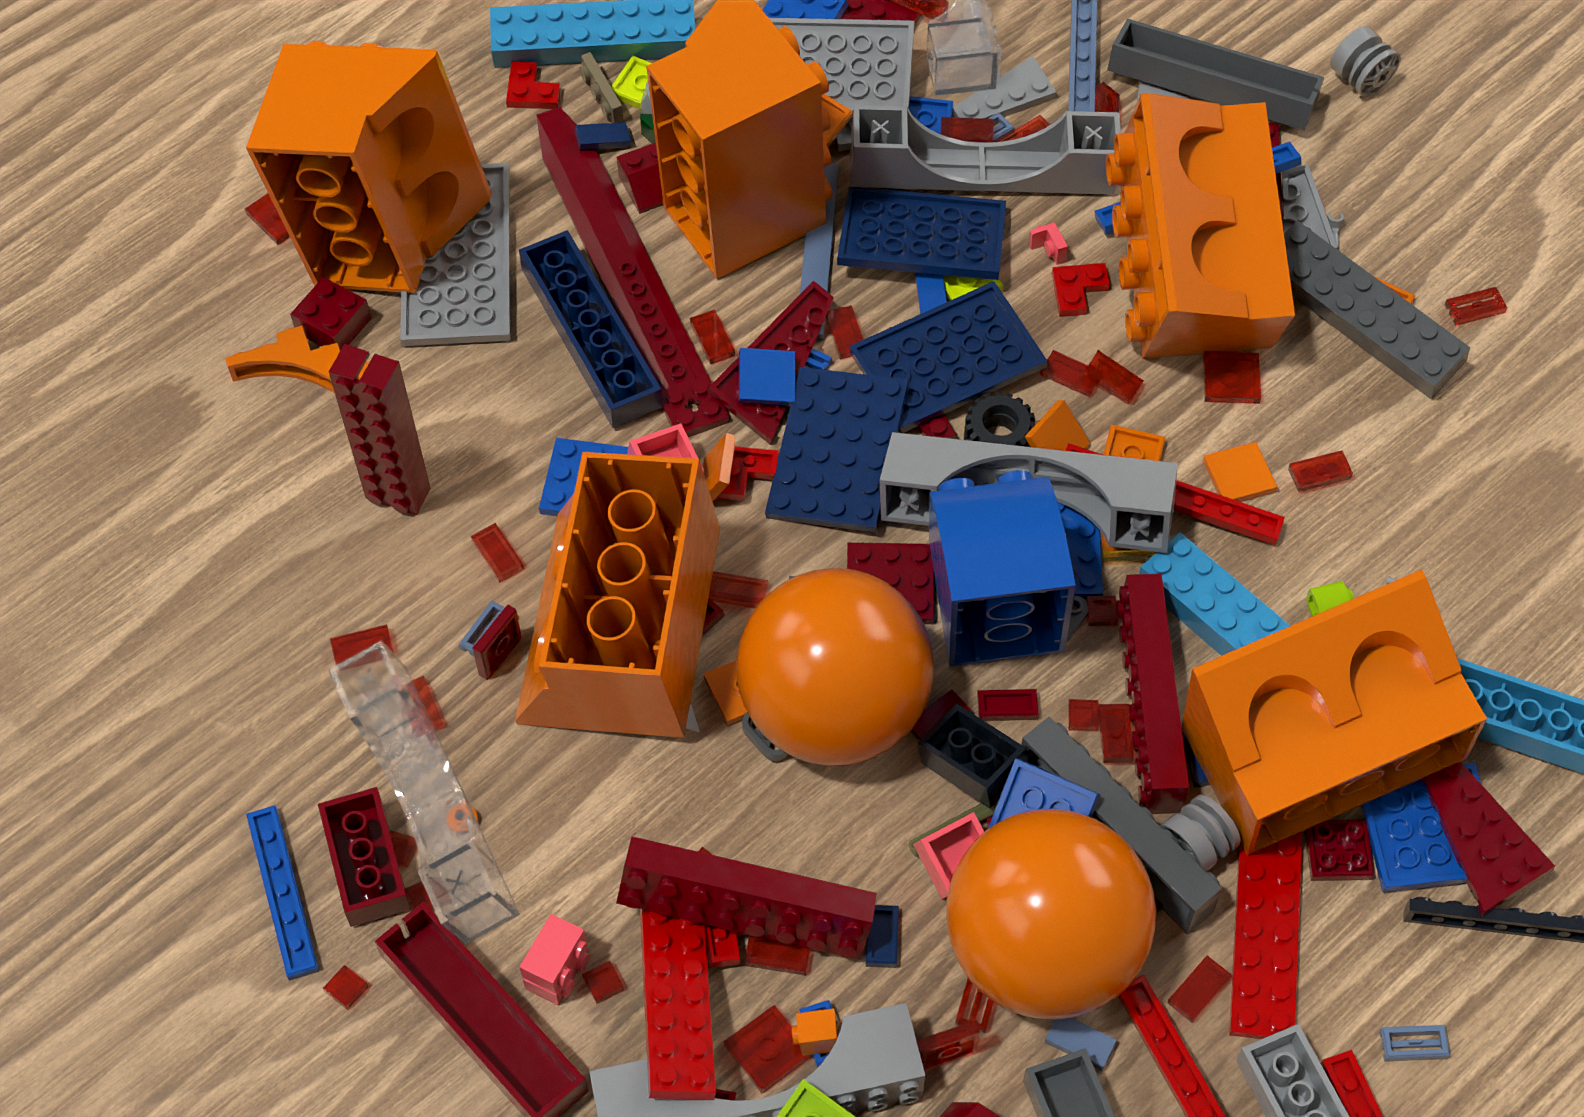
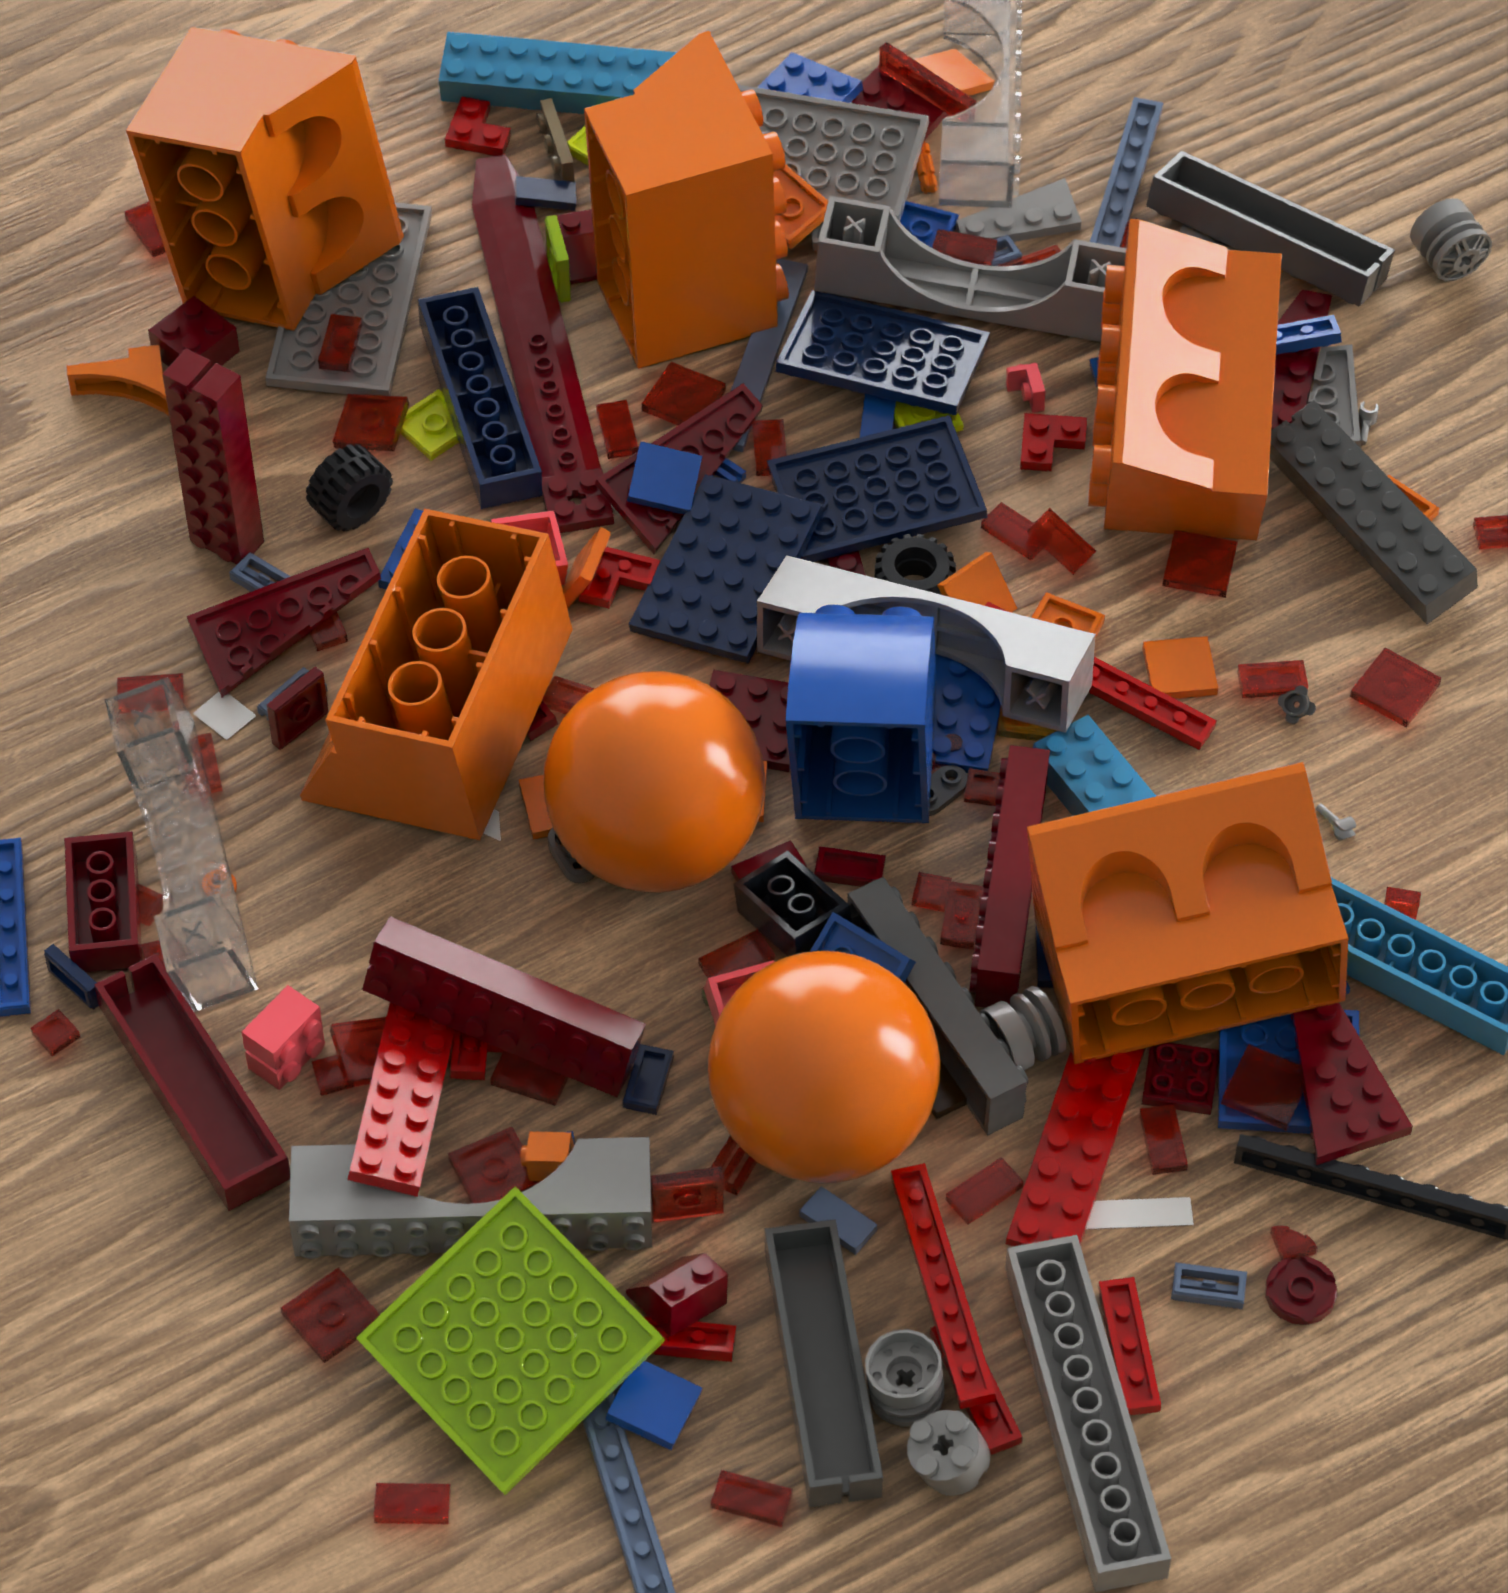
camera: 10 degrees right, 5 degrees down
none -> dark blue tile [44,944,99,1010]
none -> dark red wing [186,548,381,698]
none -> white sticker [193,692,256,740]
none -> sand blue tile [229,552,291,592]
none -> black tyre [306,444,393,532]
none -> clear red plate [318,314,362,373]
none -> clear red tile [330,1017,386,1087]
none -> clear red tile [332,394,410,451]
none -> neon yellow tile [391,389,459,461]
none -> lime tile [545,215,571,303]
none -> clear red tile [641,361,726,425]
none -> clear red tile [698,929,775,978]
none -> orange axle [916,142,937,194]
none -> white sticker [1086,1197,1193,1229]
none -> clear red tile [1139,1104,1188,1175]
none -> clear red tile [1221,1044,1304,1130]
none -> dark red tile [1265,1256,1337,1325]
none -> clear red tile [1270,1226,1317,1260]
none -> dark grey plate [1278,685,1316,724]
none -> clear red tile [1350,647,1441,728]
none -> clear red tile [1384,887,1421,920]

